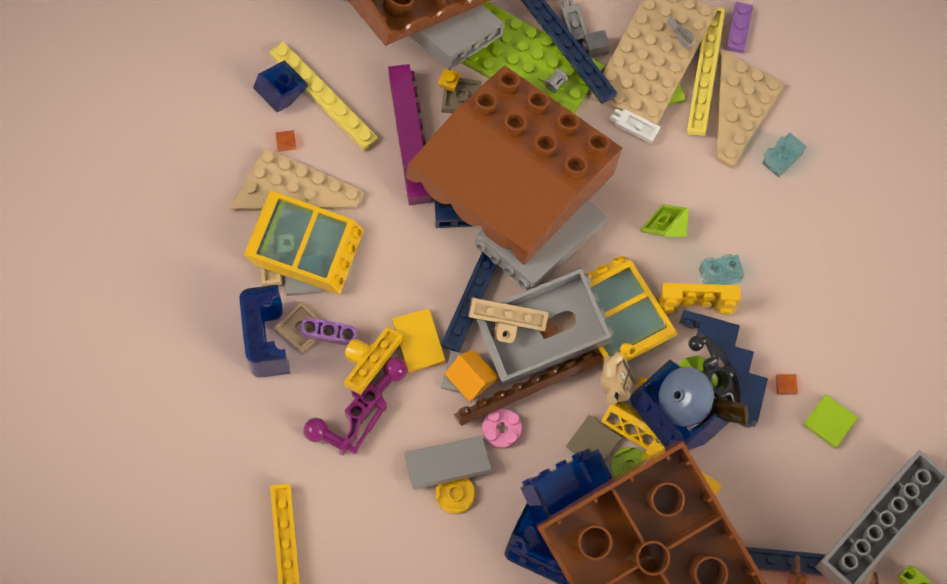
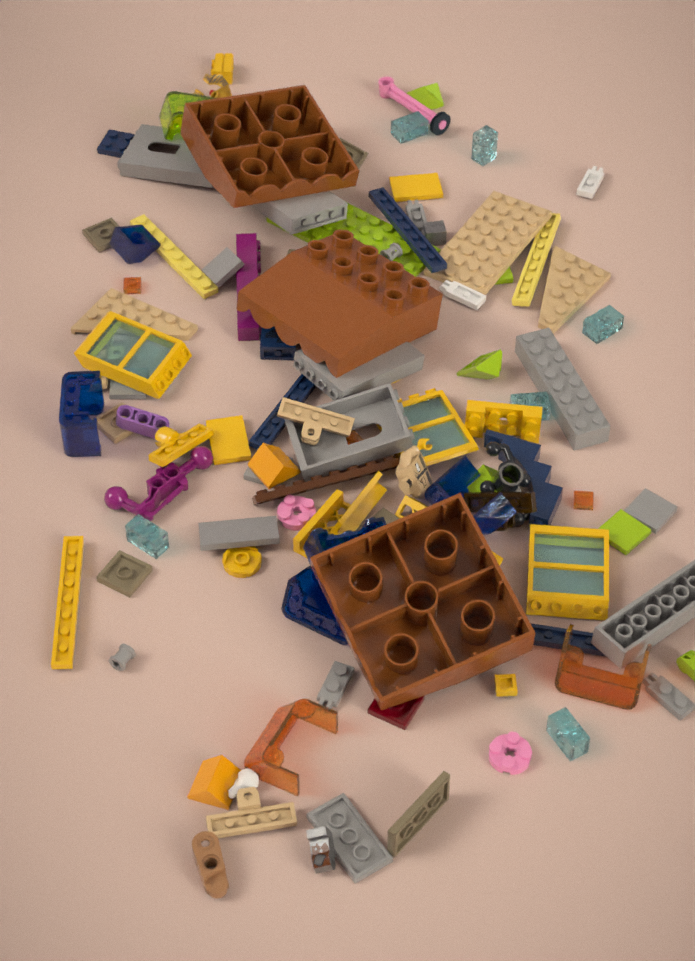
camera: 10 degrees right, 20 degrees down
yellow plate [438,68,461,92] -> none
sand blue dish [659,367,714,427] -> none
light grey piece [667,17,695,48] -> none
medium lavender plate [726,2,753,54] -> none
none -> dark tan tile [82,218,129,253]
none -> dark tan tile [96,550,153,598]
none -> clear light blue brick [125,514,169,559]
none -> light grey tile [202,247,245,287]
none -> yellow fence [293,489,351,559]
none -> yellow fence [330,471,387,543]
none -> light grey brick [515,328,610,451]
none -> window [526,524,609,620]
none -> light grey tile [624,488,678,534]

